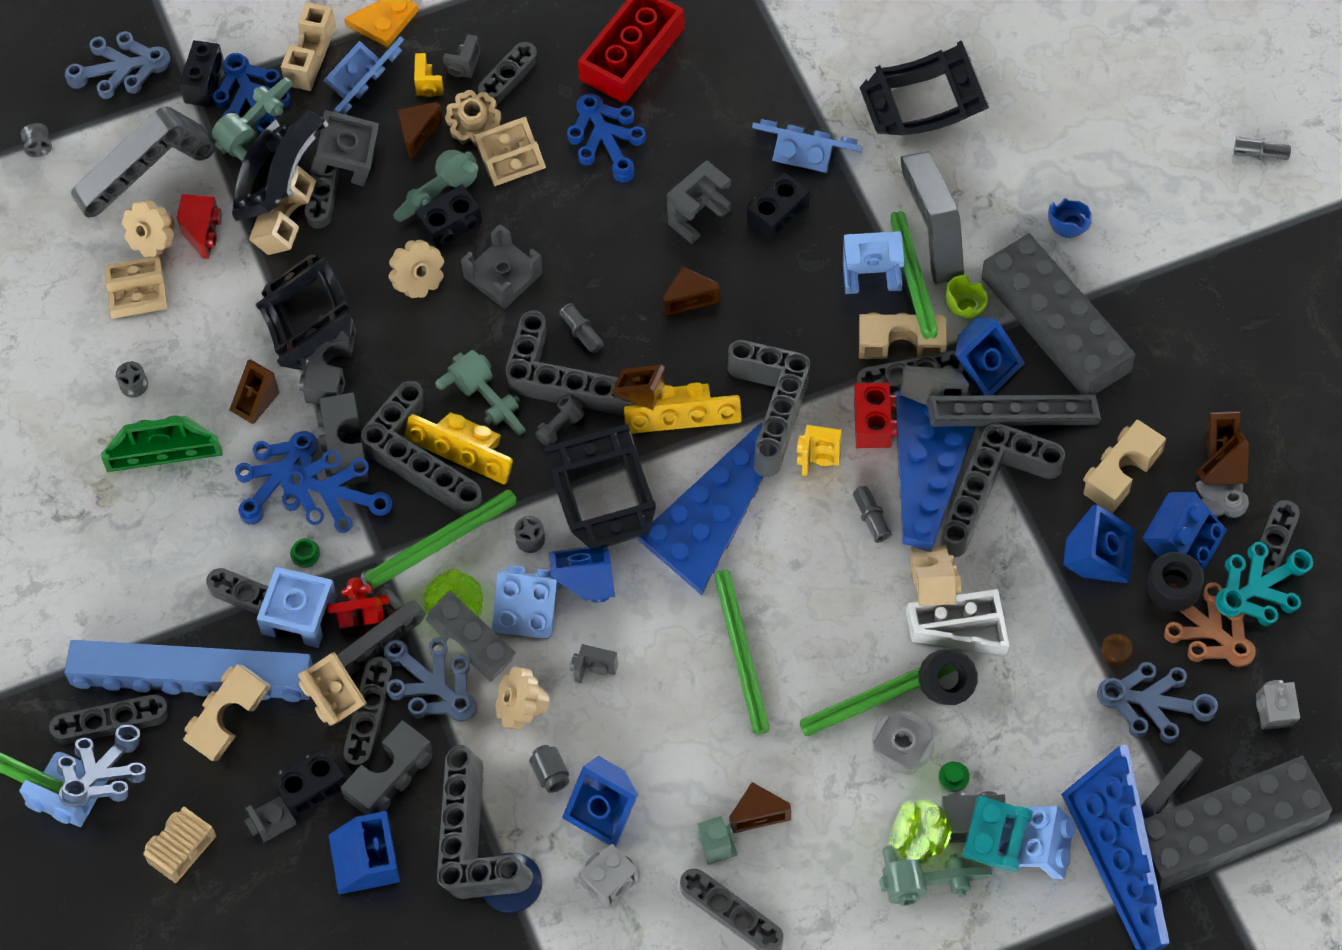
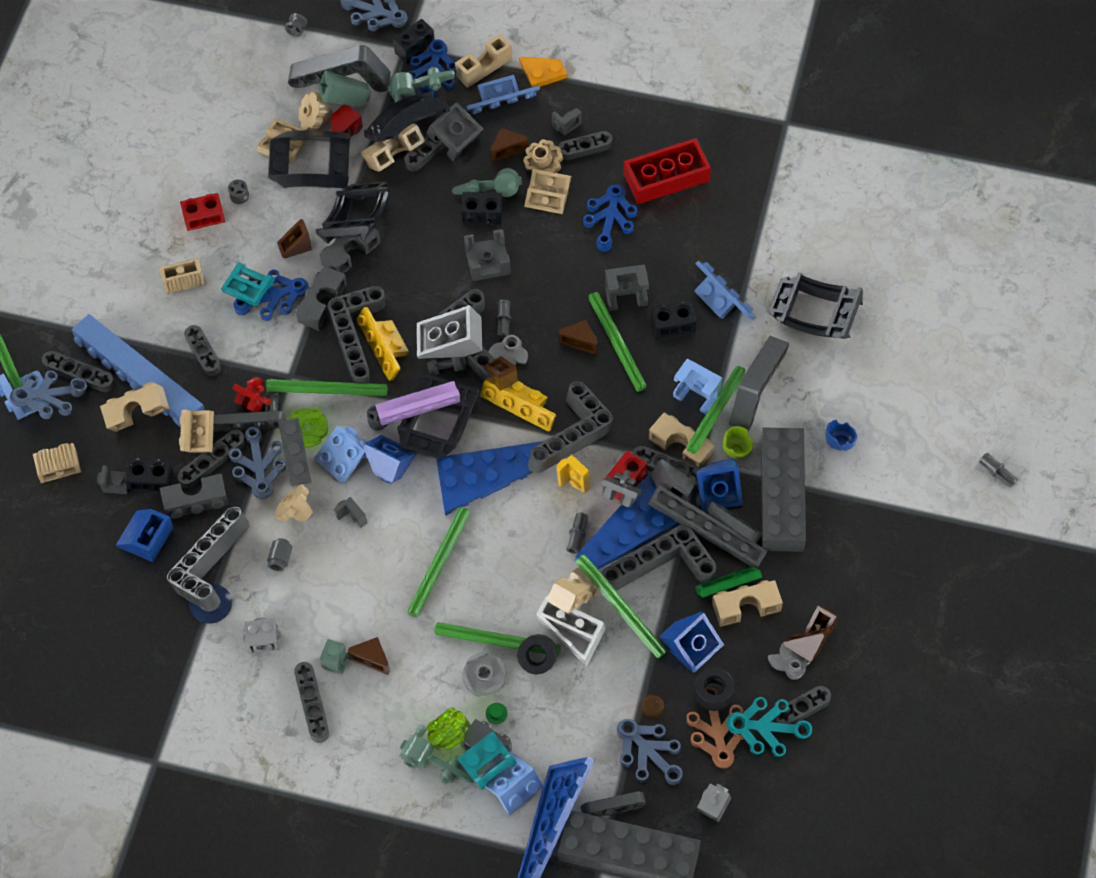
camera: 35 degrees right, 0 degrees up
green wedge [101,415,223,472] -> none
light blue panel [257,567,337,648] -> none
blue plant [280,450,392,533] -> none
green plate [290,538,320,568] -> none
tan plant [389,240,444,298] -> none
yellow bracket [414,53,444,97] -> none
sand green piece [435,350,526,436] -> none
blue slope [562,756,638,847] -> none
blue slope [1142,492,1227,572] -> none
none -> tan brick [159,258,205,295]
none -> red brick [180,193,225,231]
none -> teal plate [221,262,274,307]
none -> black wedge [268,130,351,190]
none -> sand green slope [319,70,371,107]
none -> lavender fence [375,381,460,426]
none -> light grey slope [417,305,482,359]
none -> light grey plate [488,335,528,365]
none -> bright green axle [575,554,666,658]
none -> bright green axle [589,292,646,392]
none -> dark grey hips [601,470,643,507]
none -> green tile [695,567,762,598]
none -> dark grey beam [706,501,762,543]

